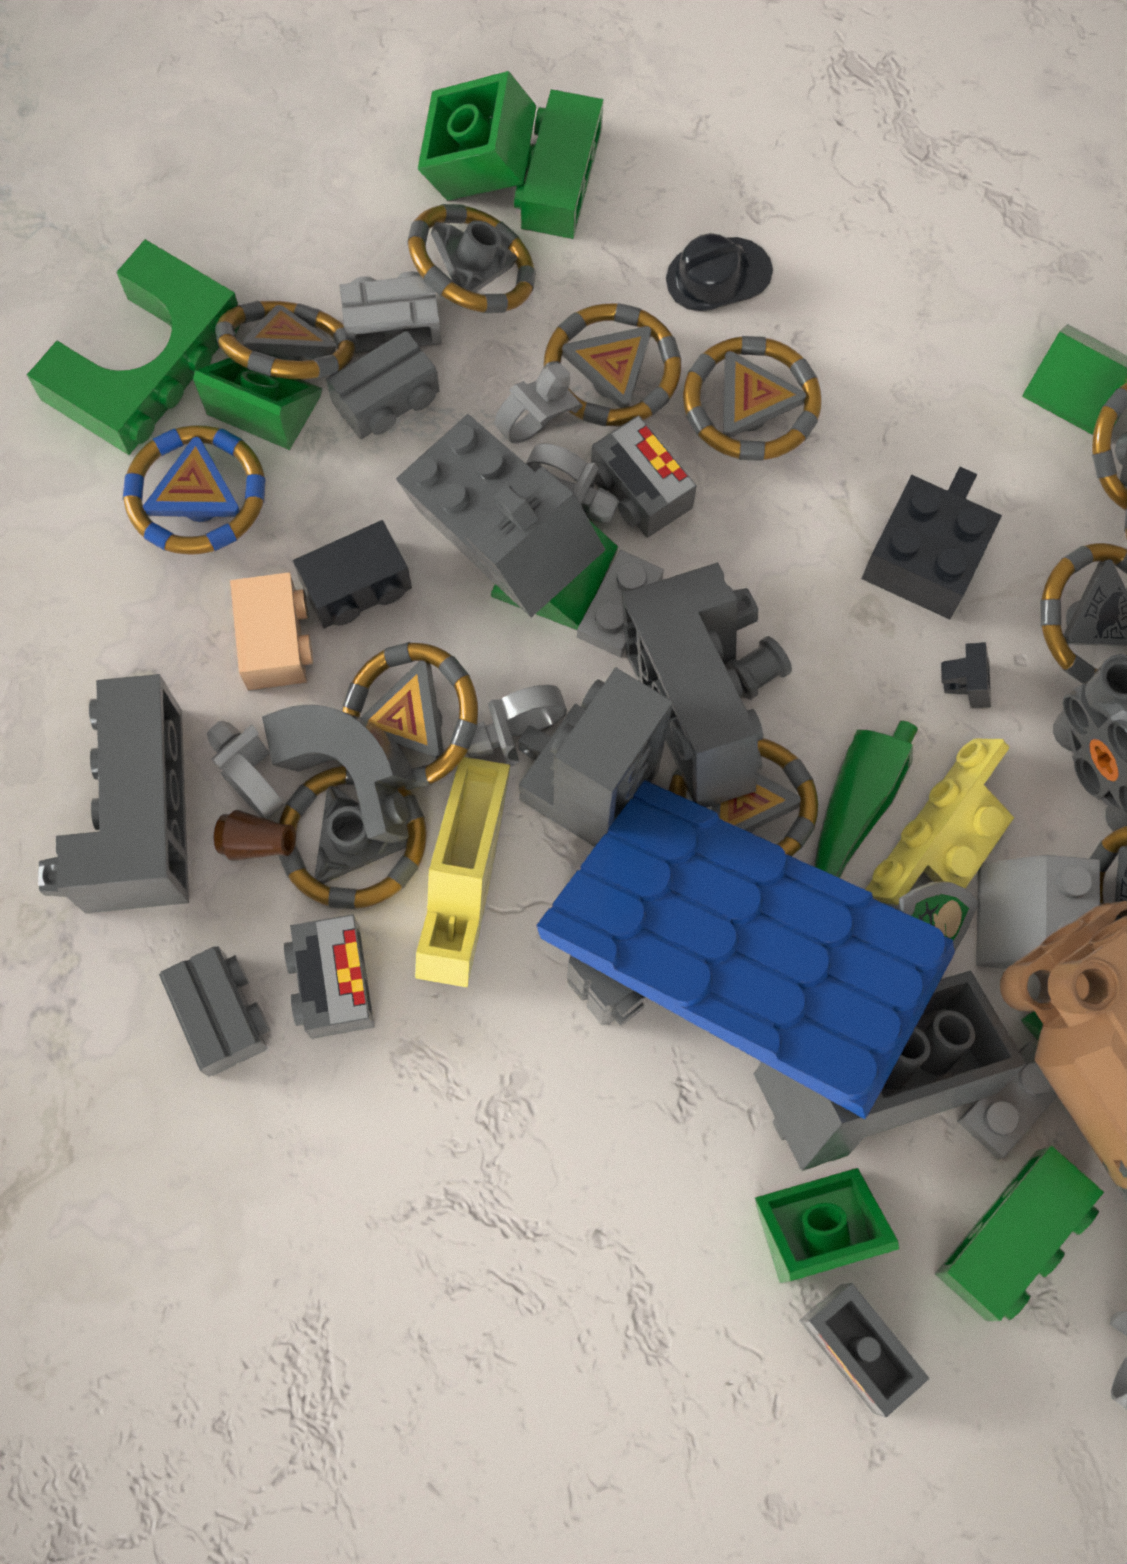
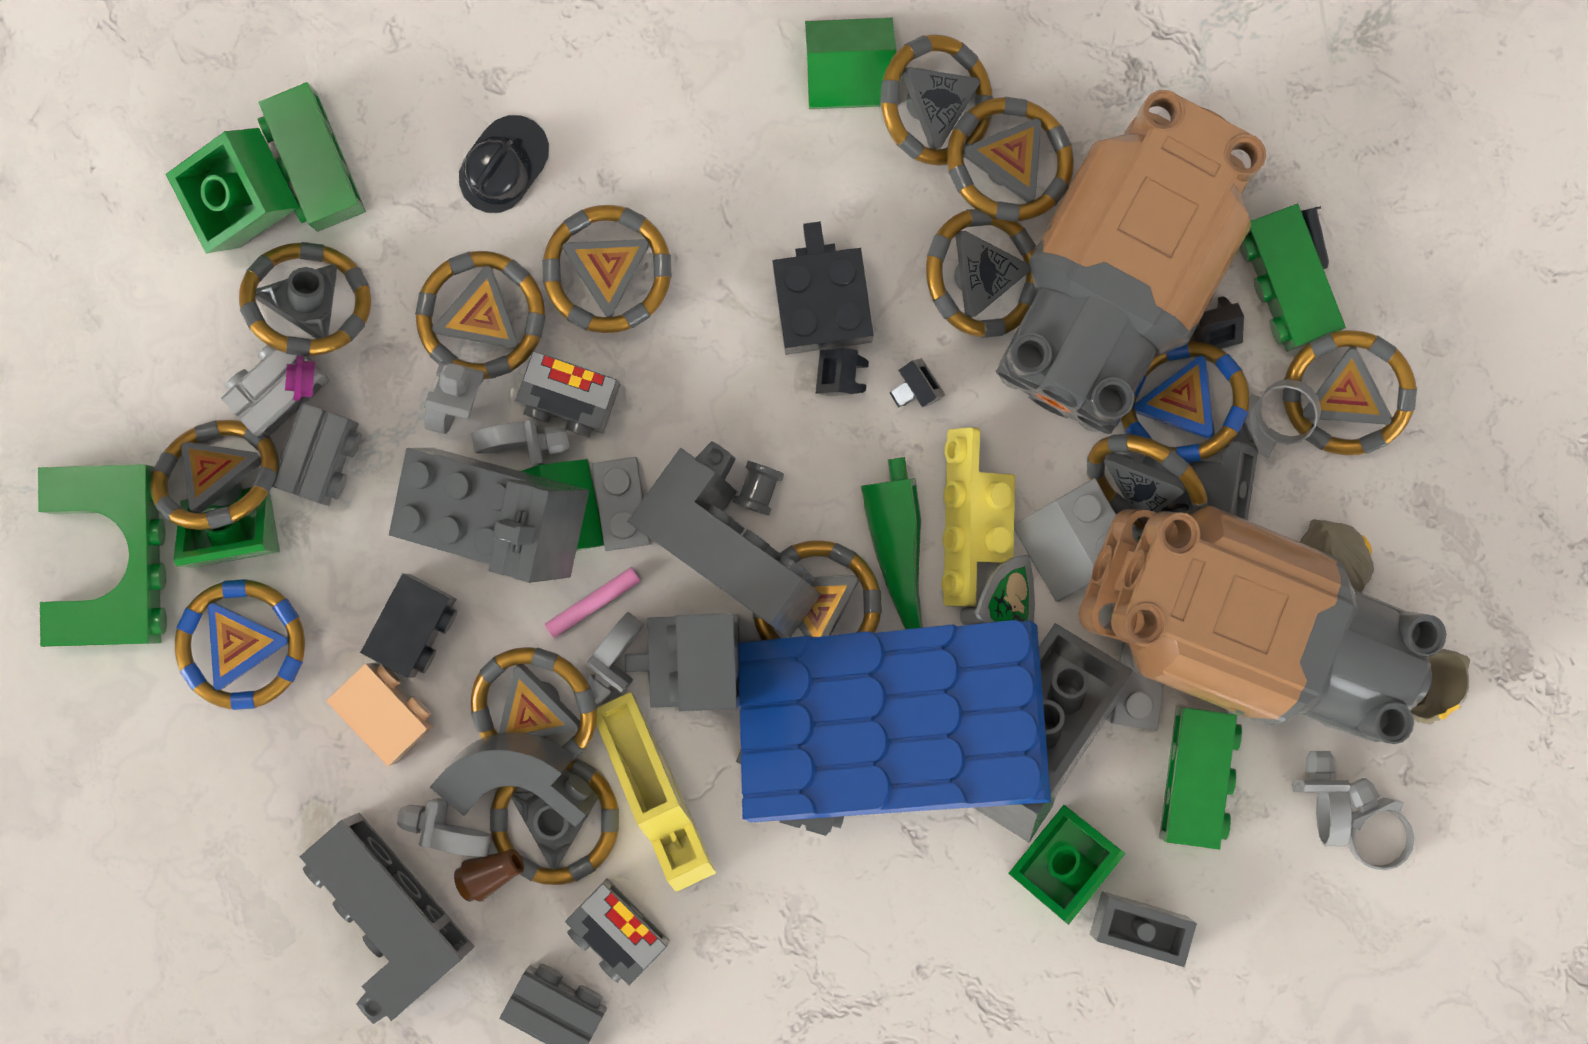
camera: 30 degrees left, 15 degrees up
none -> magenta plate [285,355,315,401]
none -> bright pink piece [545,567,641,638]
none -> black tile [815,348,869,396]

